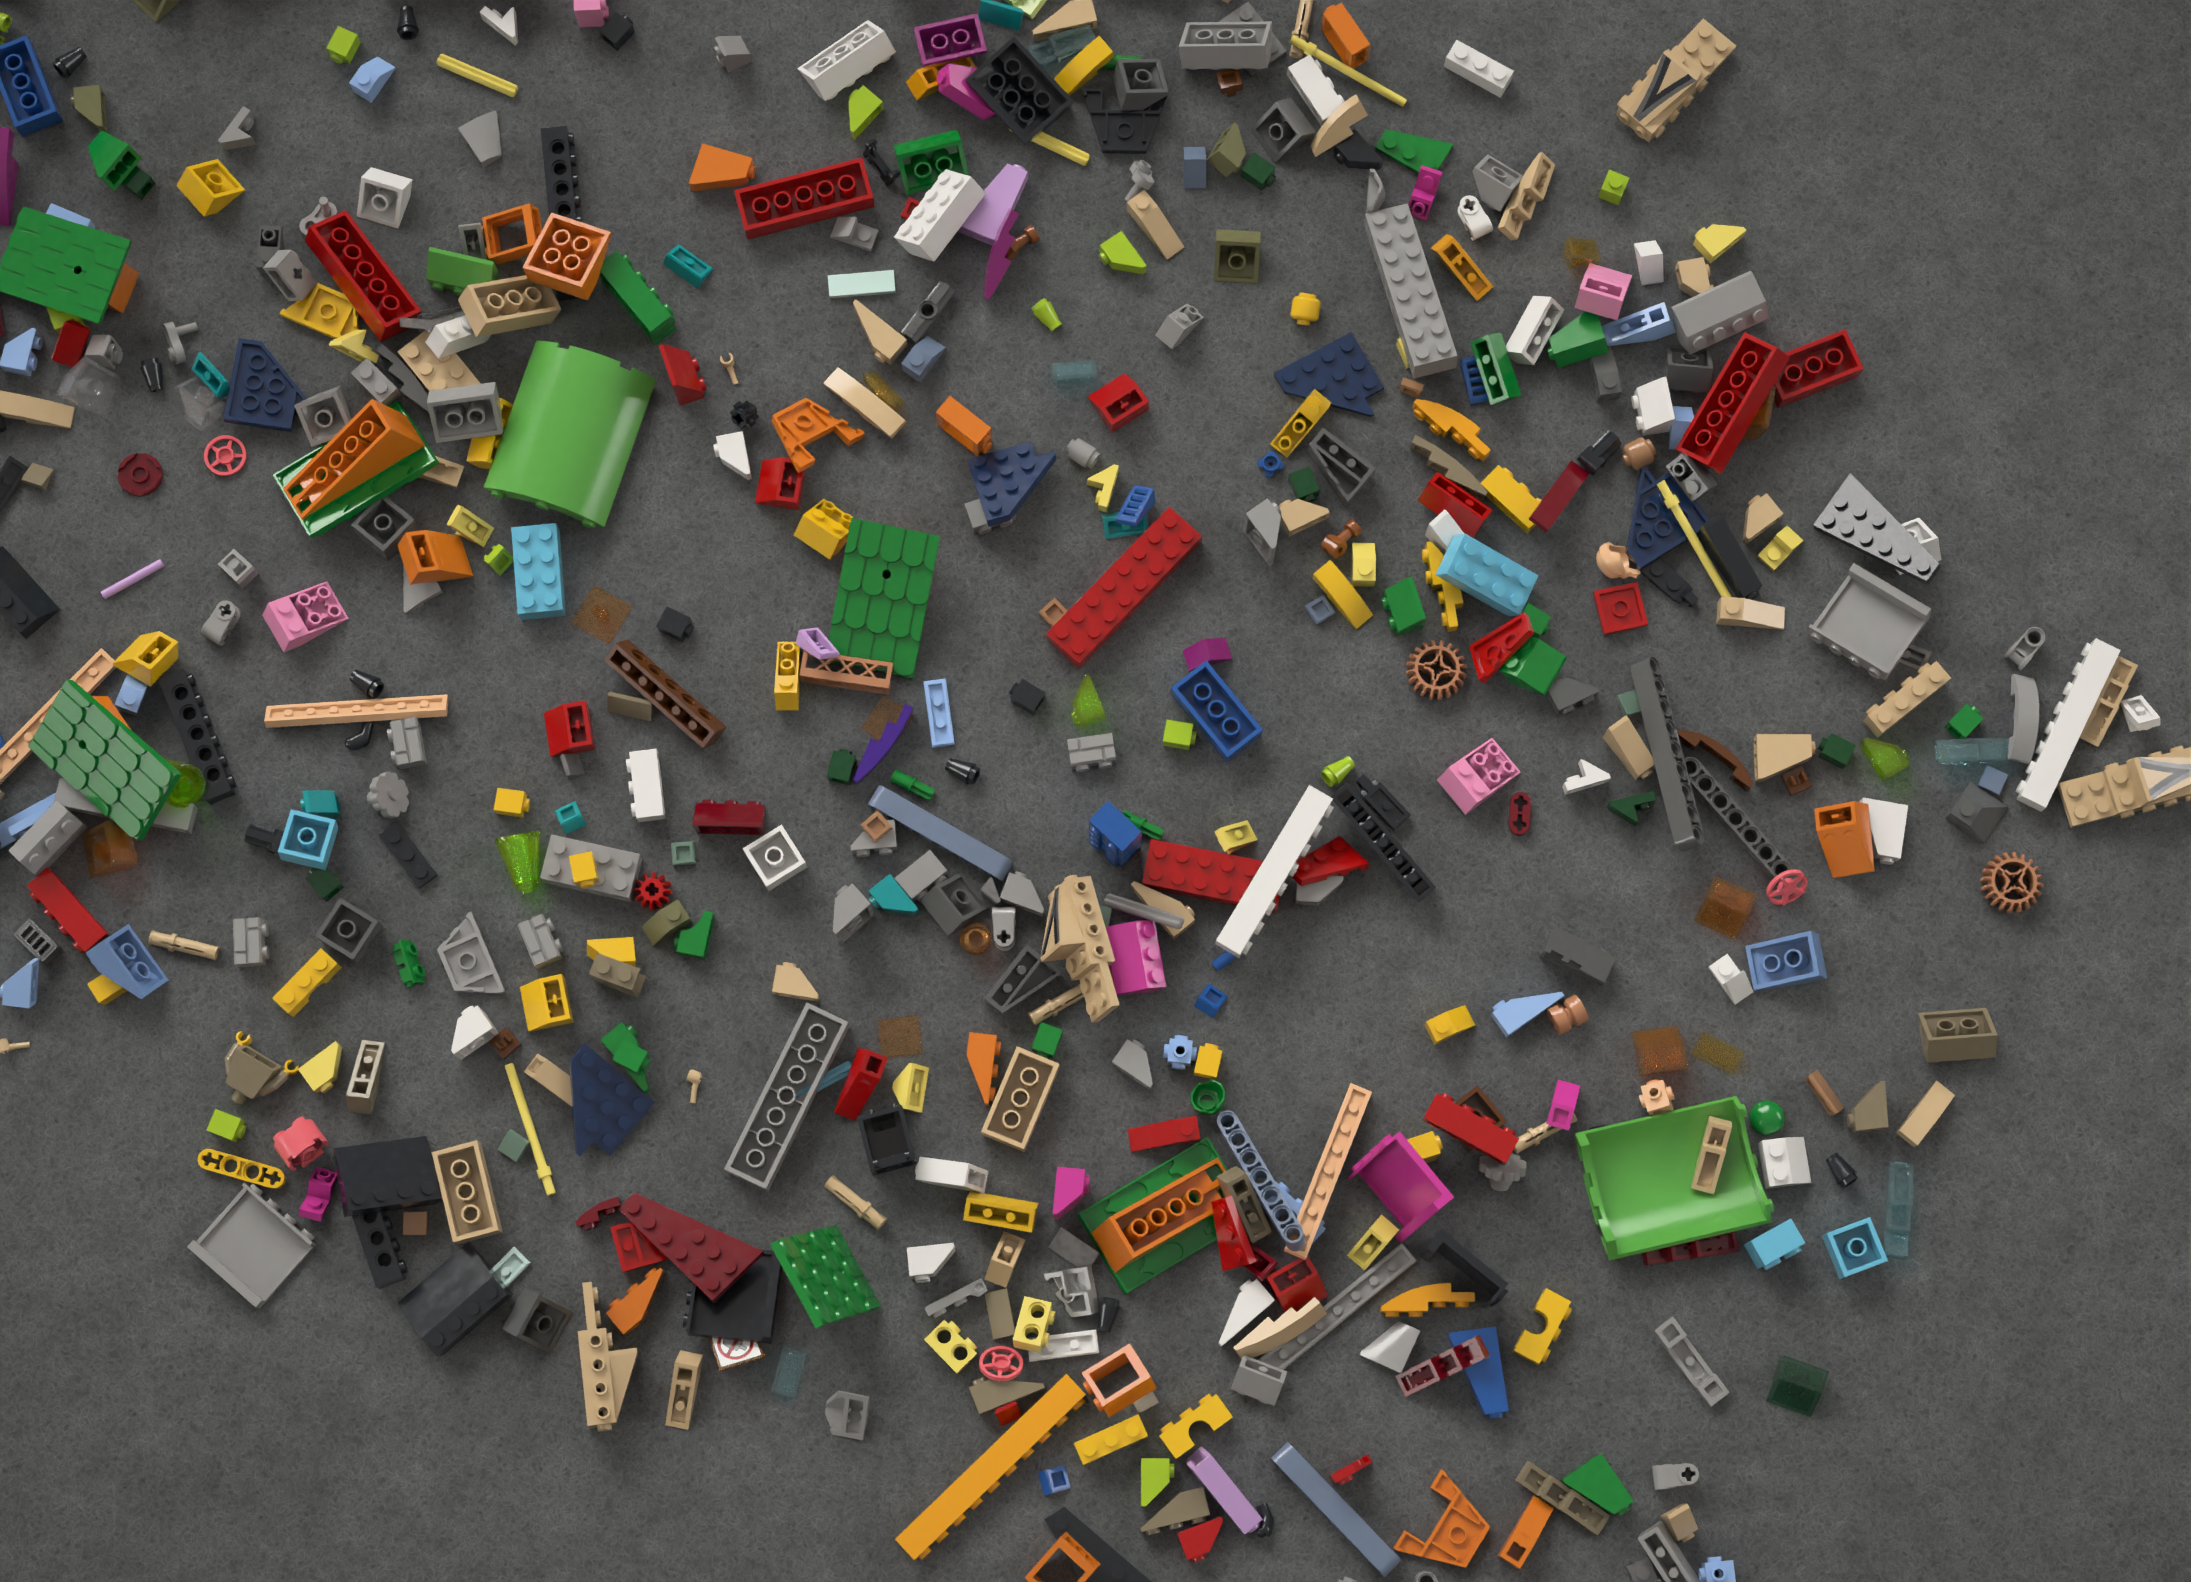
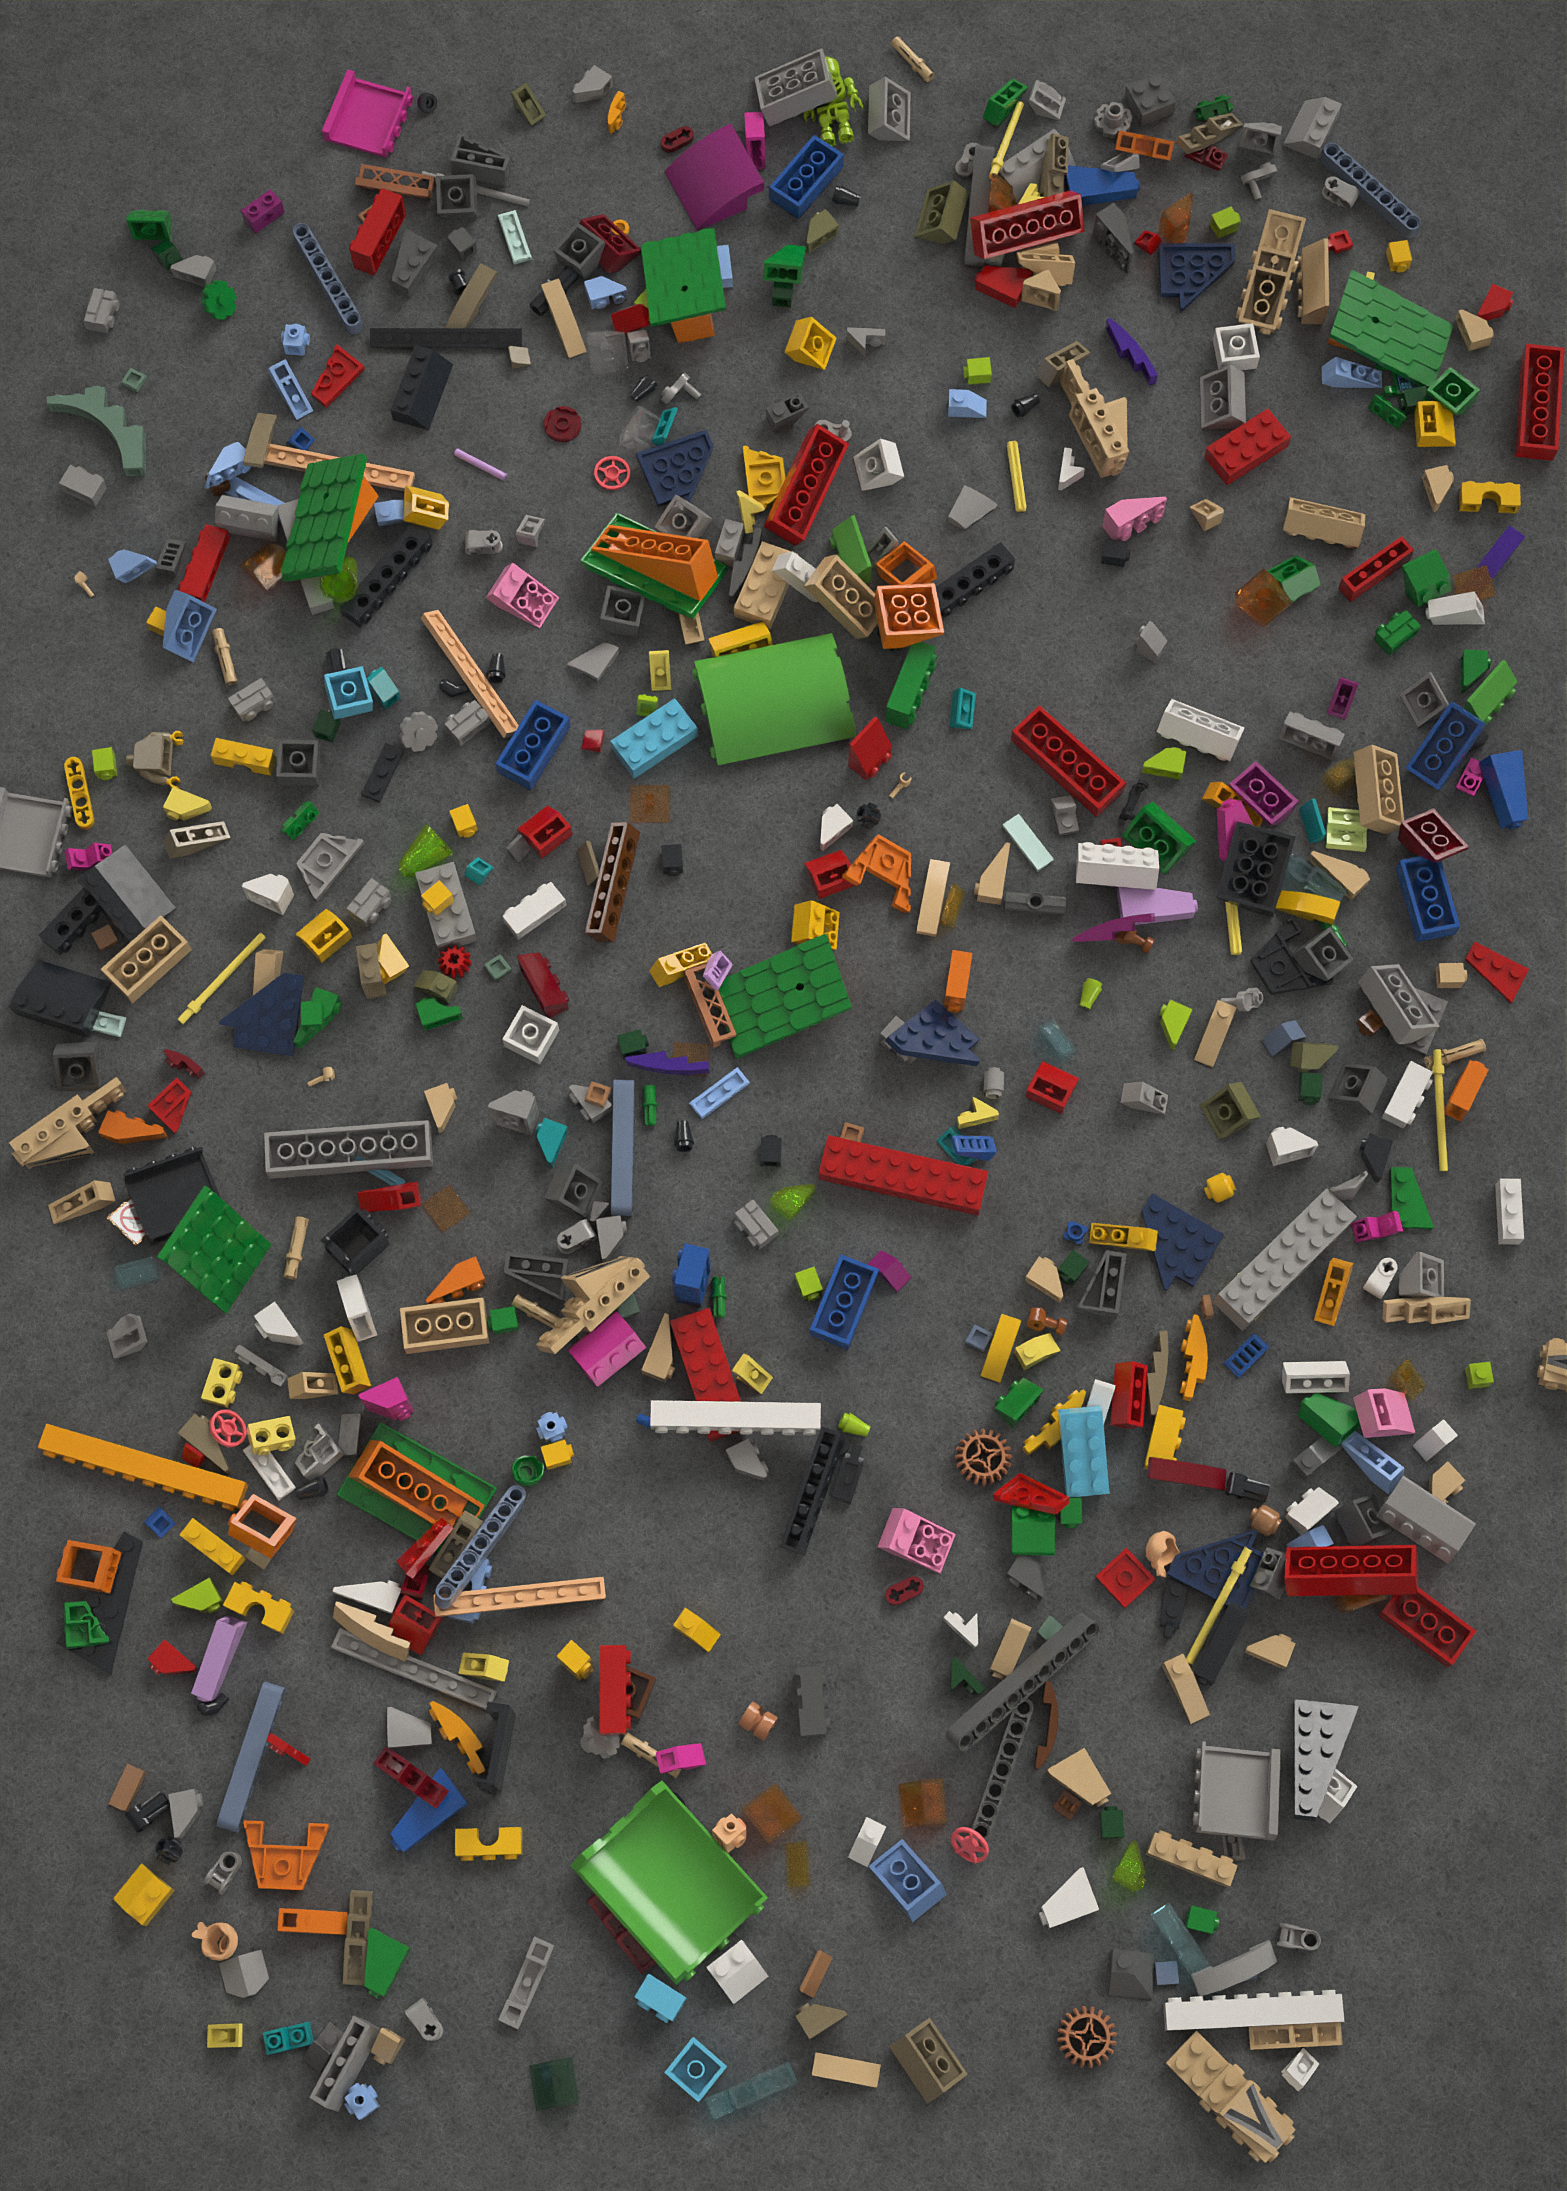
camera: 60 degrees right, 5 degrees down
light grey brick [263,250,317,301] -> none
coral brick [273,1116,329,1171] -> none
orange slope [397,530,473,585] -> none
flat silver wing [399,307,465,332] -> none
light grey slope [427,382,503,443] -> none
reddish brown tile [489,1027,522,1060] -> none
sand green tile [497,1129,530,1162] -> none
dark red wing [618,1192,764,1303] -> none
orange slope [689,143,756,191] -> none
light yellow slope [892,1063,929,1113] -> none
light grey brick [894,850,948,902] -> none
sand blue slope [901,336,946,383] -> none
clear orange brick [960,923,992,955] -> none
dark tan slope [985,1288,1015,1340] -> none
light grey axle [1104,894,1184,929] -> none
light grey slope [1112,1039,1153,1090] -> none
red slope [1128,1116,1200,1152] -> none
dark tan slope [1140,1487,1210,1536] -> none
blue slope [1194,984,1228,1018] -> none
light grey brick [1231,1355,1287,1406] -> none
light grey slope [1243,498,1281,566] -> none
red wing [1291,836,1369,886] -> none
tan slope [1310,94,1368,157] -> none
dark pink panel [1347,1131,1454,1243] -> none
green brick [1470,333,1522,405] -> none
light blue slope [1490,992,1564,1038] -> none
tan slope [1691,1116,1732,1194] -> none
light yellow slope [1693,224,1746,264] -> none
green hair [1749,1100,1785,1135] -> none
light yellow slope [1757,526,1804,571] -> none
orange slope [1814,801,1875,878] -> none
black cone [1826,1153,1858,1188] -> none
none -> blue brick [495,700,571,790]
none -> red slope [581,730,605,753]
none -> white slope [1266,1127,1318,1166]

